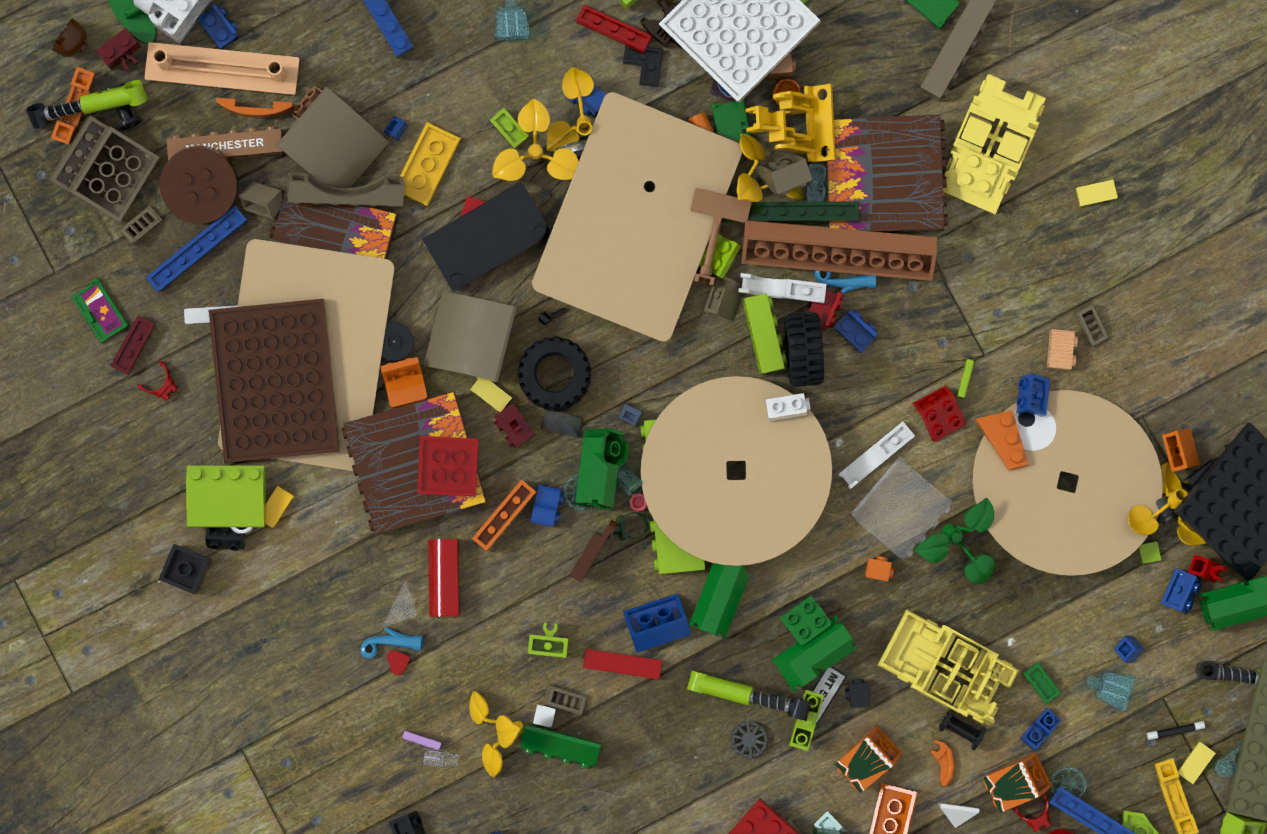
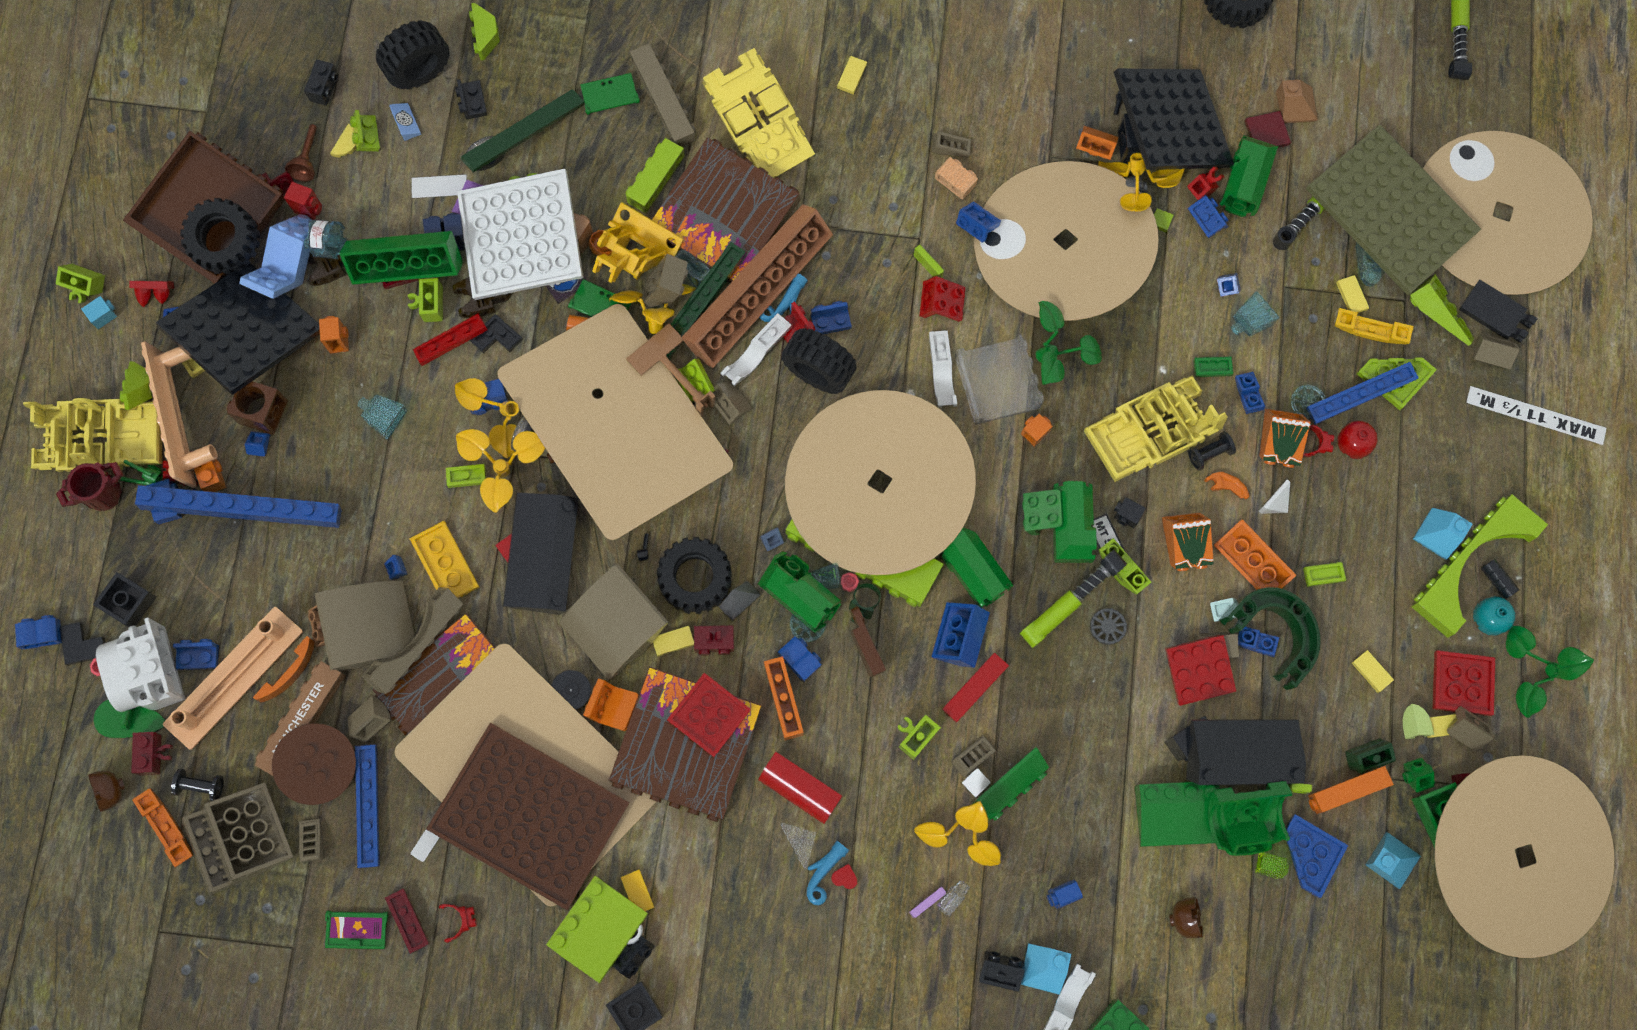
camera: 60 degrees left, 10 degrees down
piece [26,80,148,129] -> none
lime brick [742,293,787,374] -> none
white brick [766,393,811,422] -> none
orange wing [975,410,1028,470] -> none
black bar [1146,721,1205,740] -> none
none -> lime brick [626,138,685,213]

